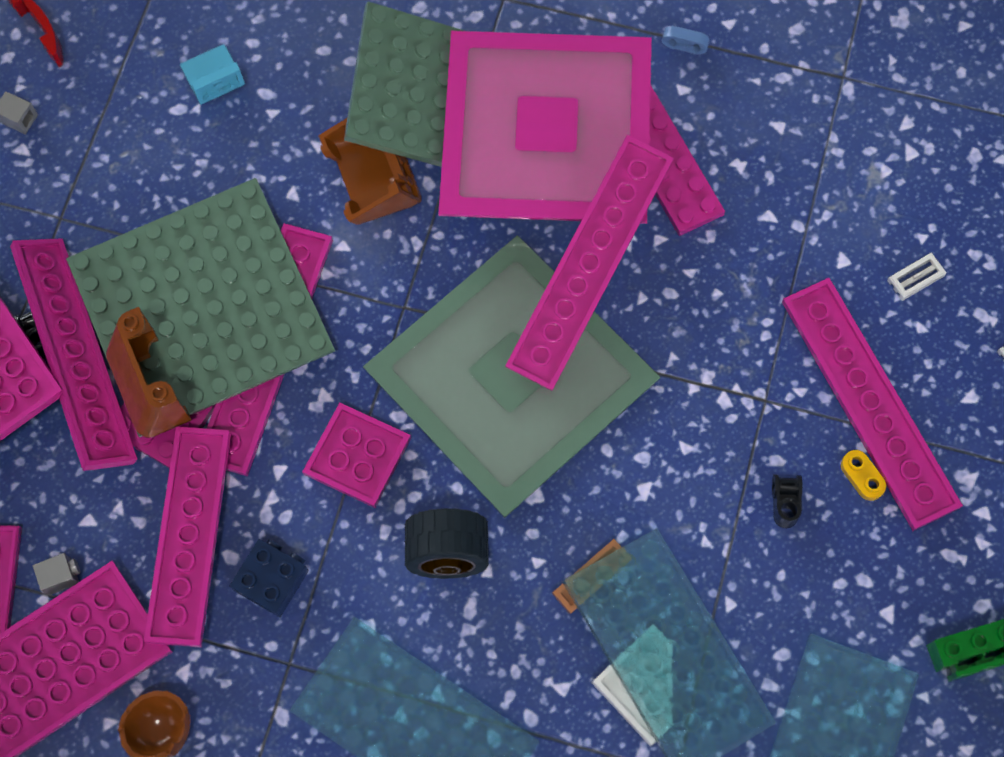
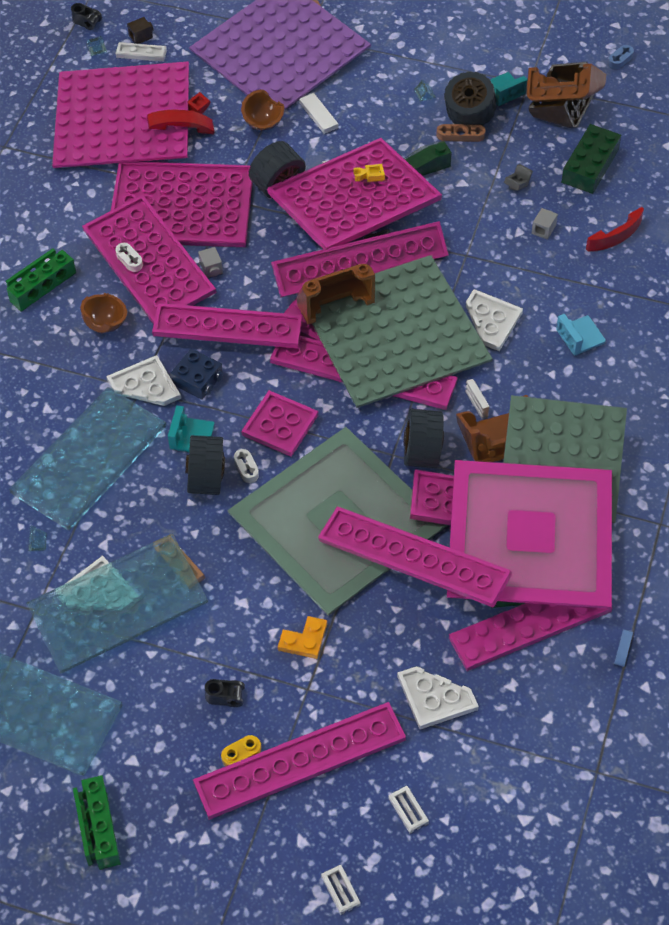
camera: 90 degrees right, 15 degrees down
none -> white plate [106,355,181,406]
none -> white beam [116,243,143,272]
none -> teal bracket [168,405,215,452]
none -> white beam [234,449,259,483]
none -> light orange plate [278,616,327,659]
none -> white plate [397,666,479,729]
none -> black wheel [403,408,444,469]
none -> dark pink plate [410,470,454,526]
none -> white plate [466,289,523,351]
none -> white tile [466,379,489,419]

